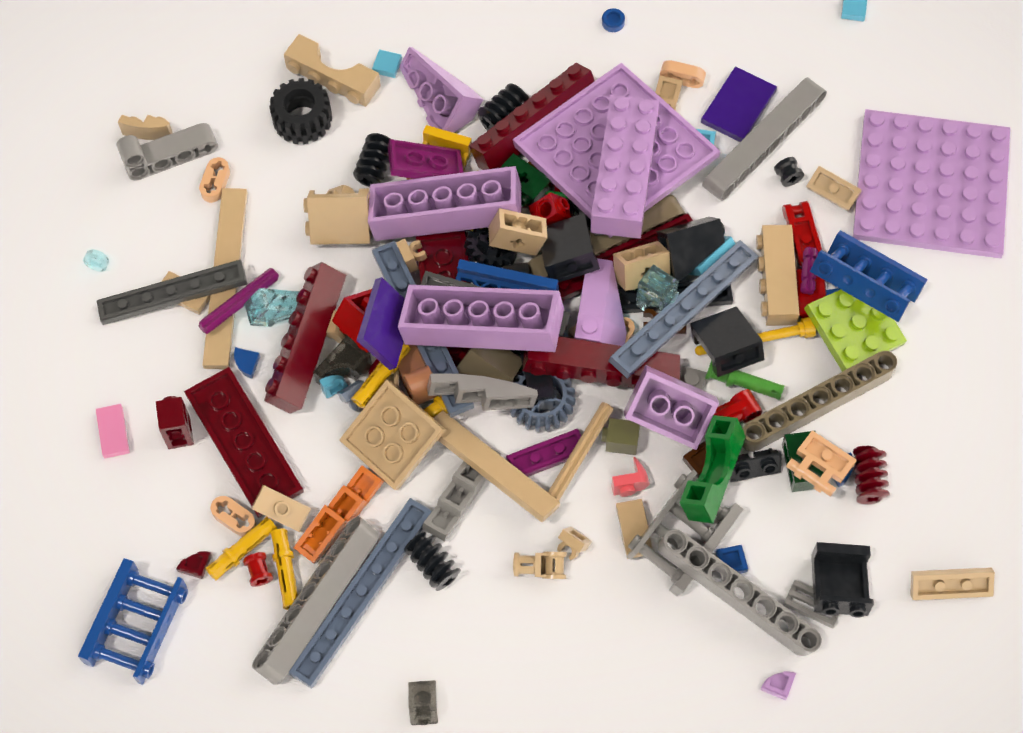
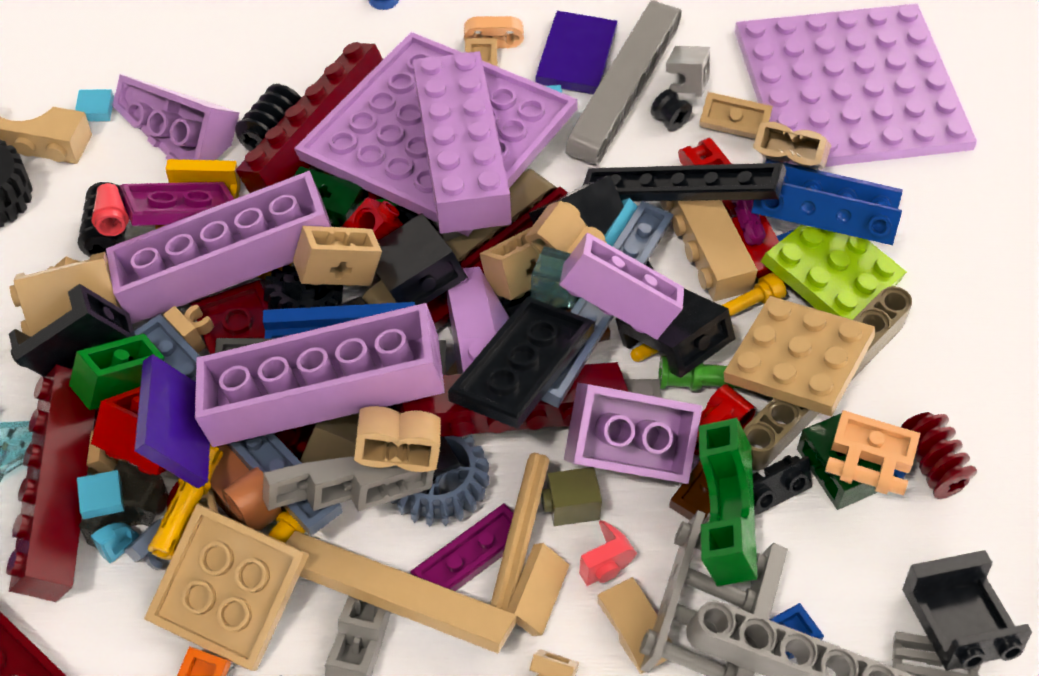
camera: 20 degrees left, 10 degrees down
none -> black panel [9,284,135,377]
none -> green brick [69,333,165,411]
none -> medium azure tile [77,470,124,520]
none -> coral cone [91,183,129,236]
none -> tan brick [354,406,441,472]
none -> black tile [448,297,595,429]
none -> tan tile [507,543,570,636]
none -> tan brick [525,201,607,274]
none -> lavender brick [559,232,684,340]
none -> black tile [583,163,786,202]
none -> light grey hinge [666,46,710,97]
none -> tan plate [724,296,875,417]
none -> tan brick [753,122,831,170]

